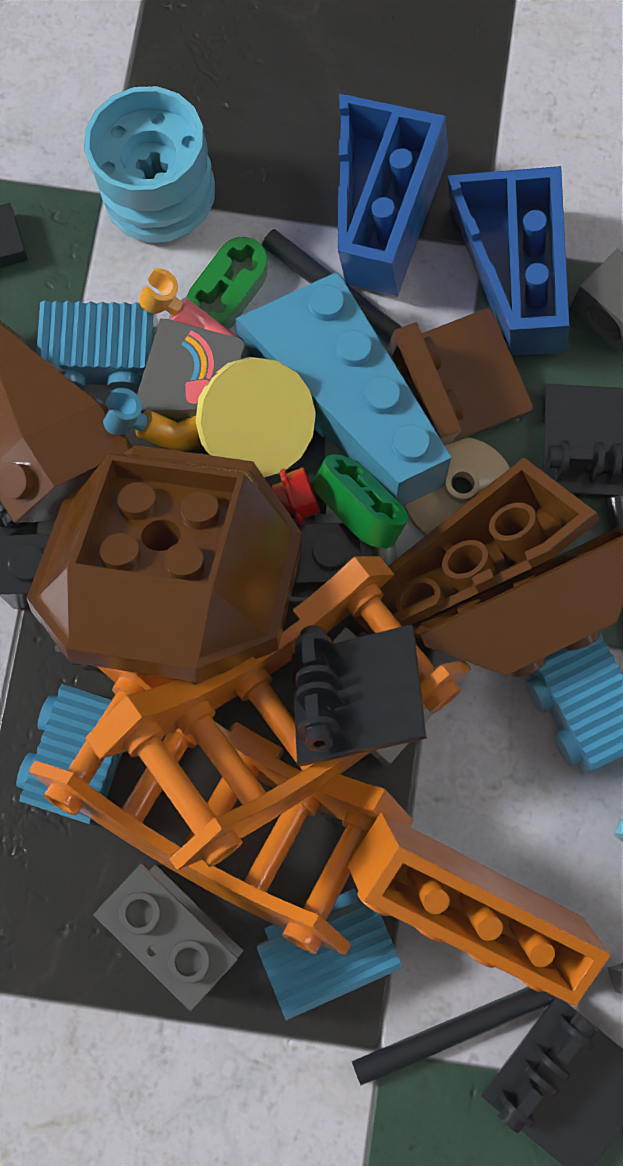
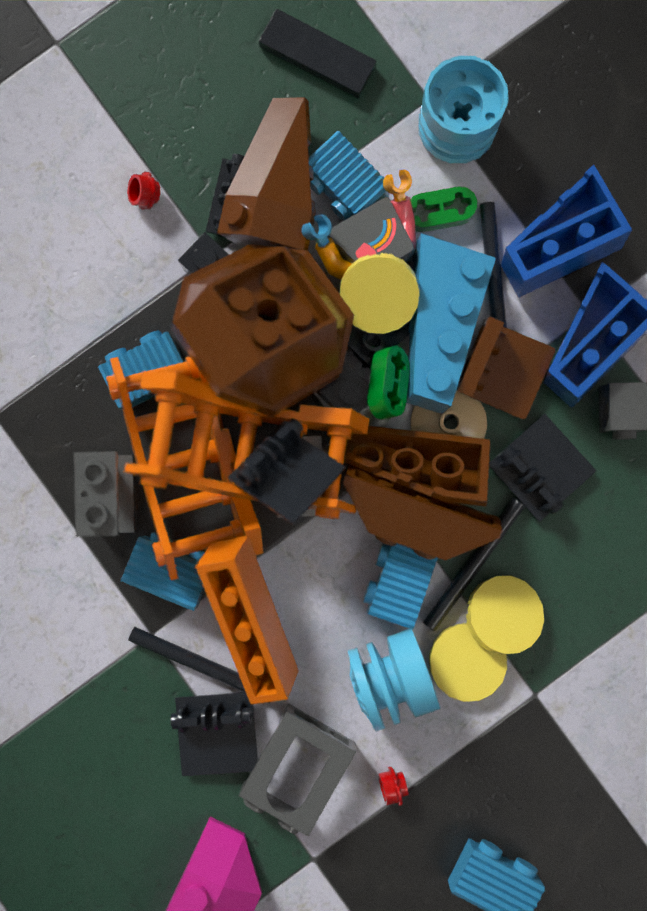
camera: 50 degrees right, 10 degrees up
red plate [272,467,320,525] -> none

